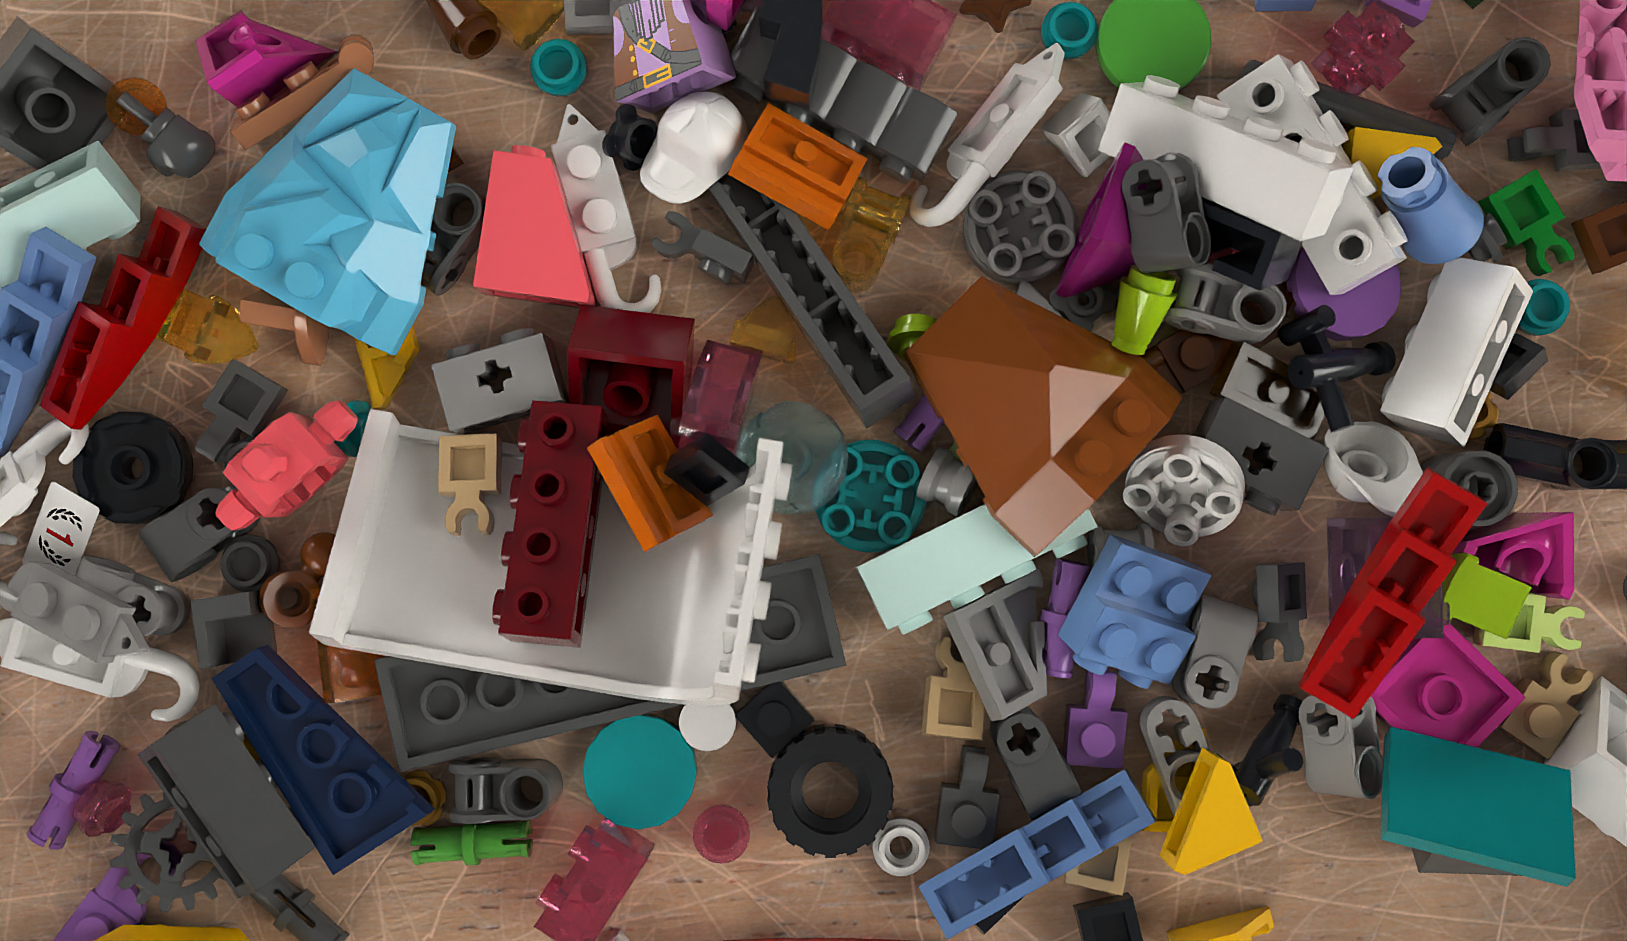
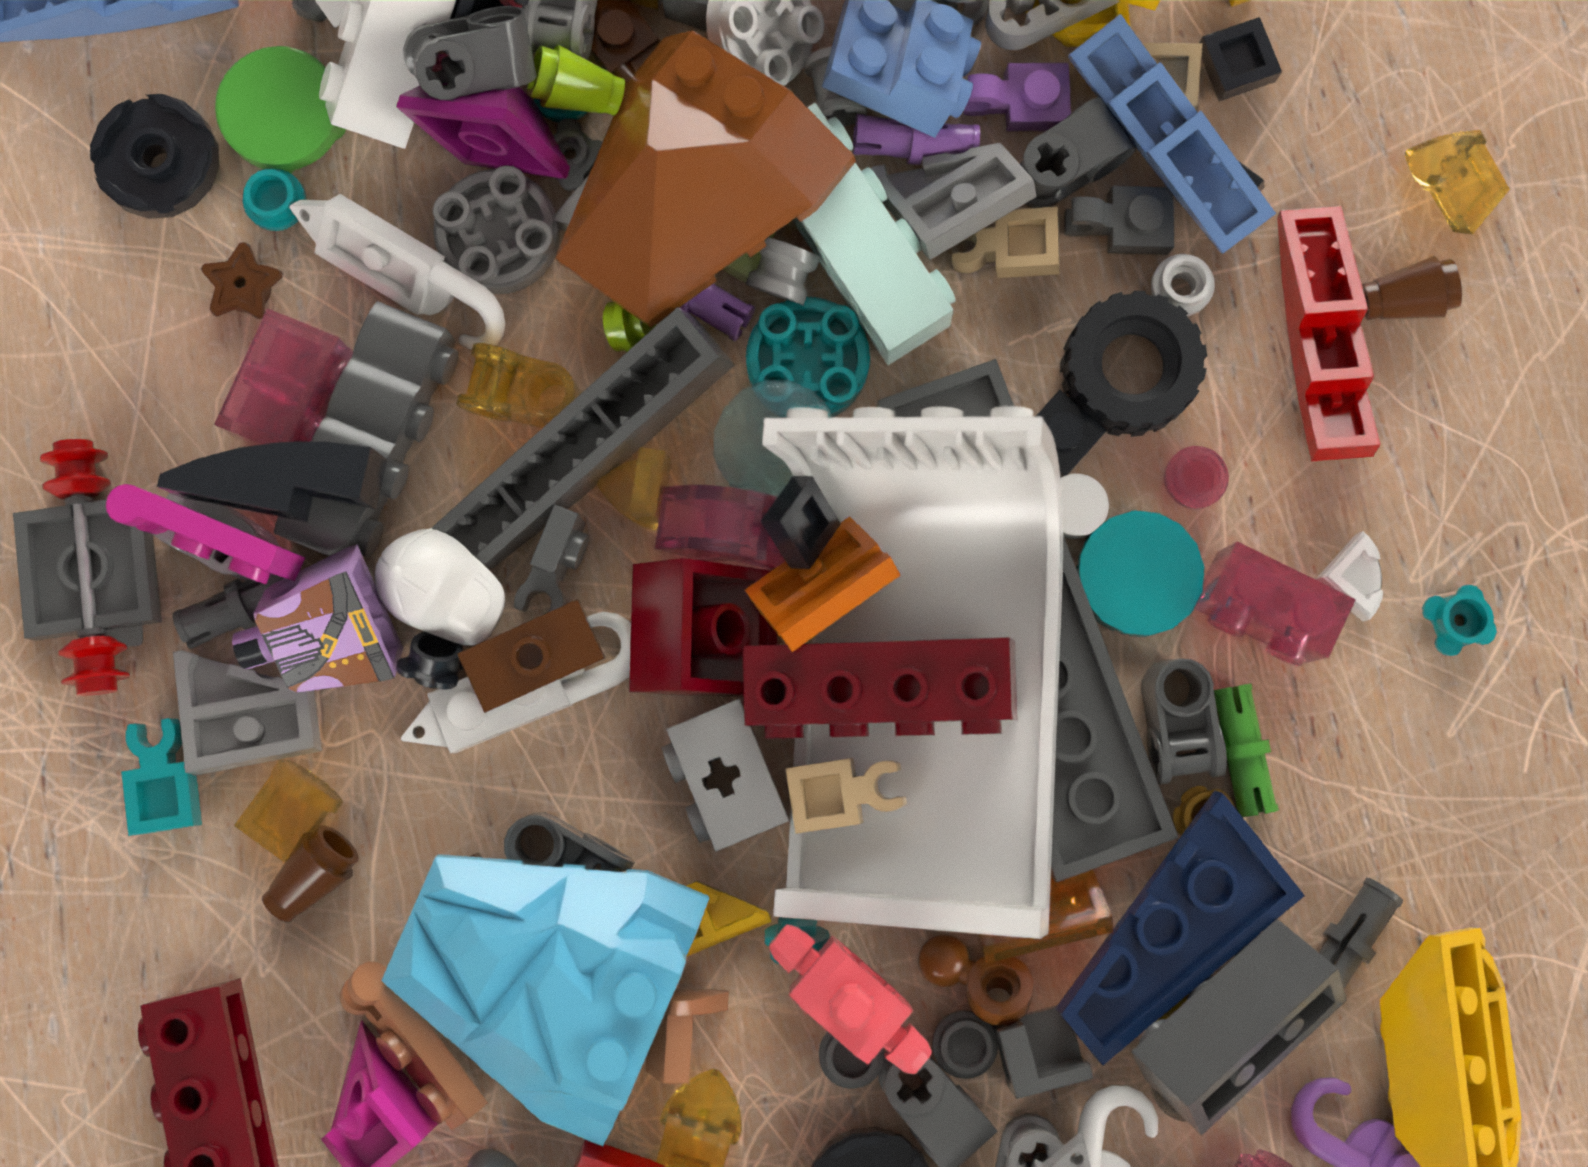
camera: 95 degrees left, 5 degrees down
dark grey gear [110,792,226,913] -> none
dark grey plate [194,358,288,464] -> none
coral slope [473,145,597,308] -> none
teal plate [530,39,587,97] -> none
orange plate [728,103,868,230] -> none
white slope [1041,93,1110,178] -> none
none -> reddish brown plate [457,599,606,713]

